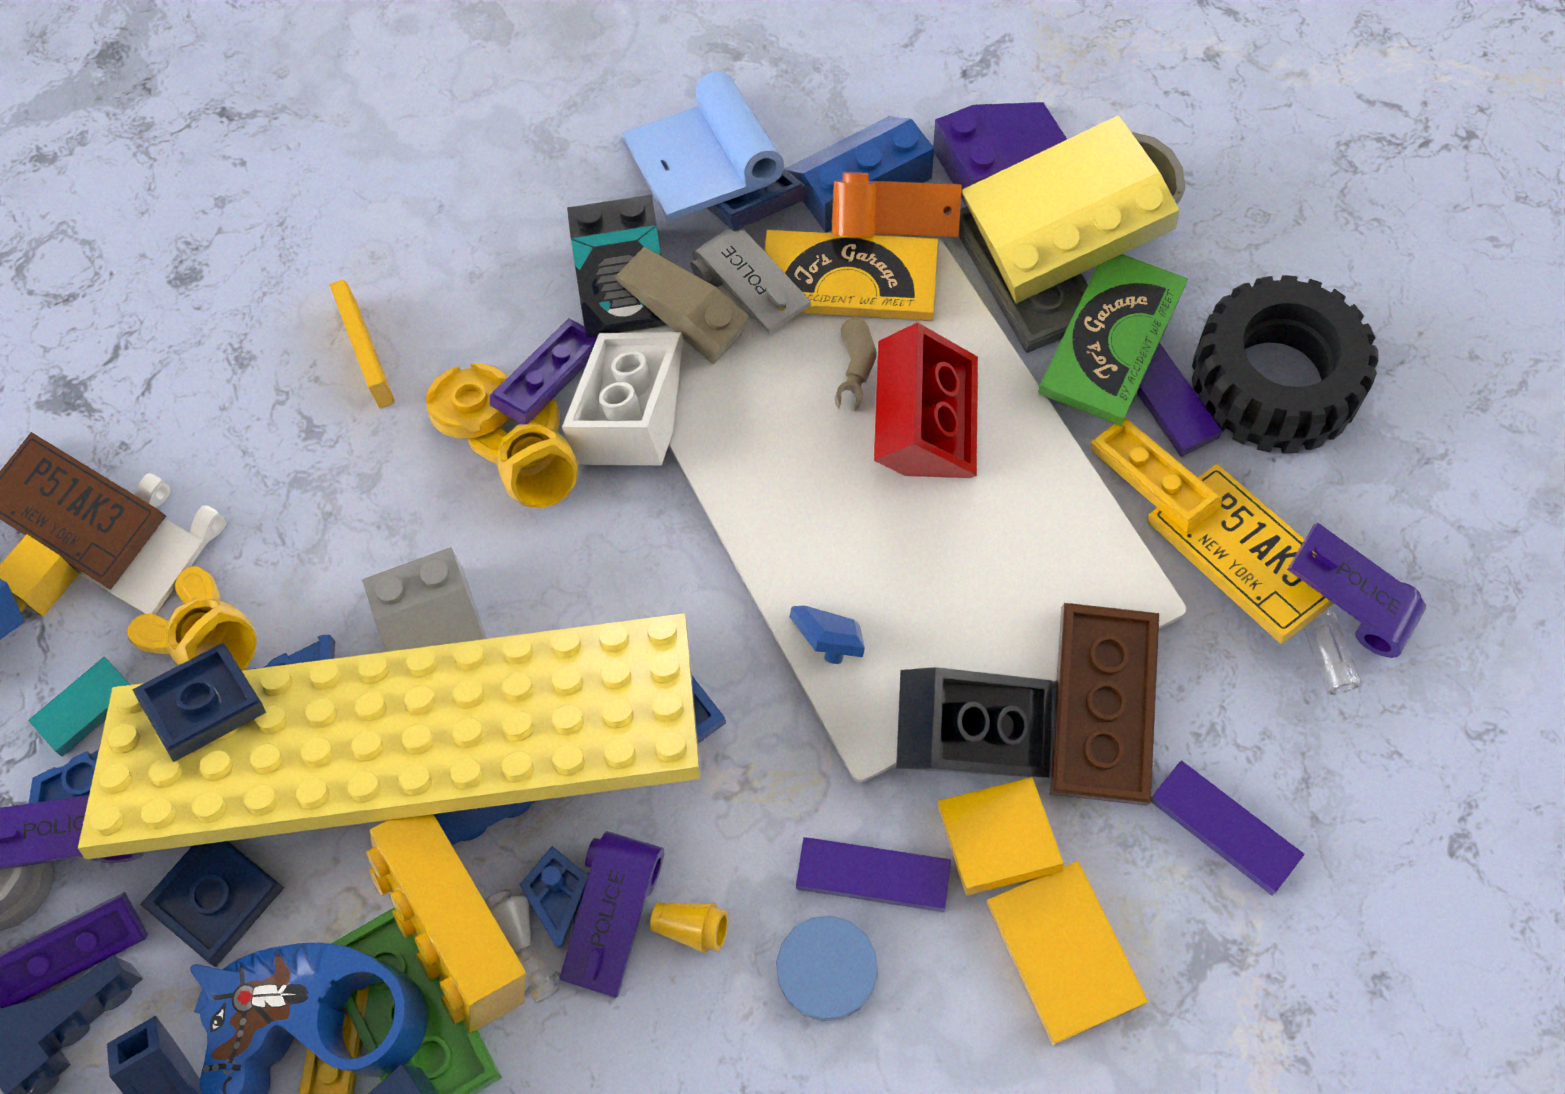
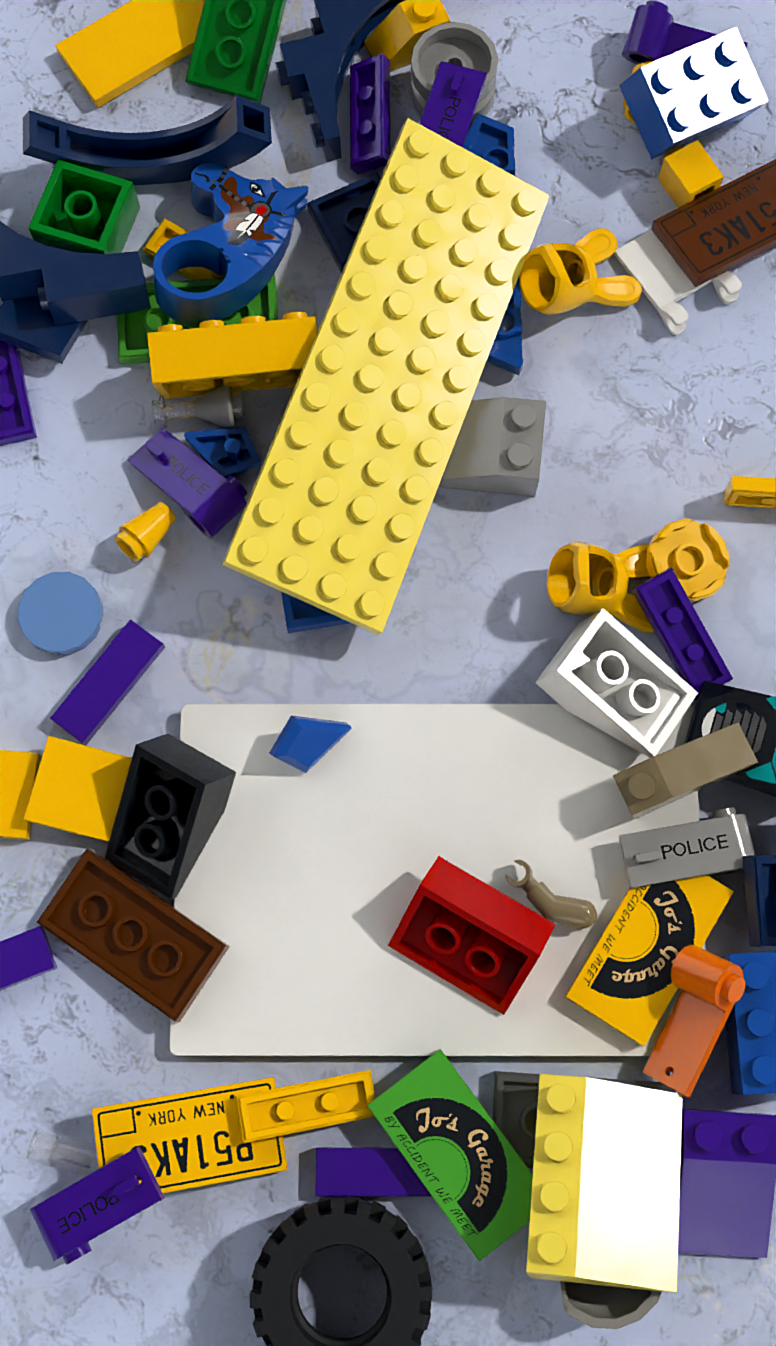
camera: 115 degrees right, 10 degrees up
teal tile [28,657,131,757] -> none
dark blue tile [132,643,266,762] -> none

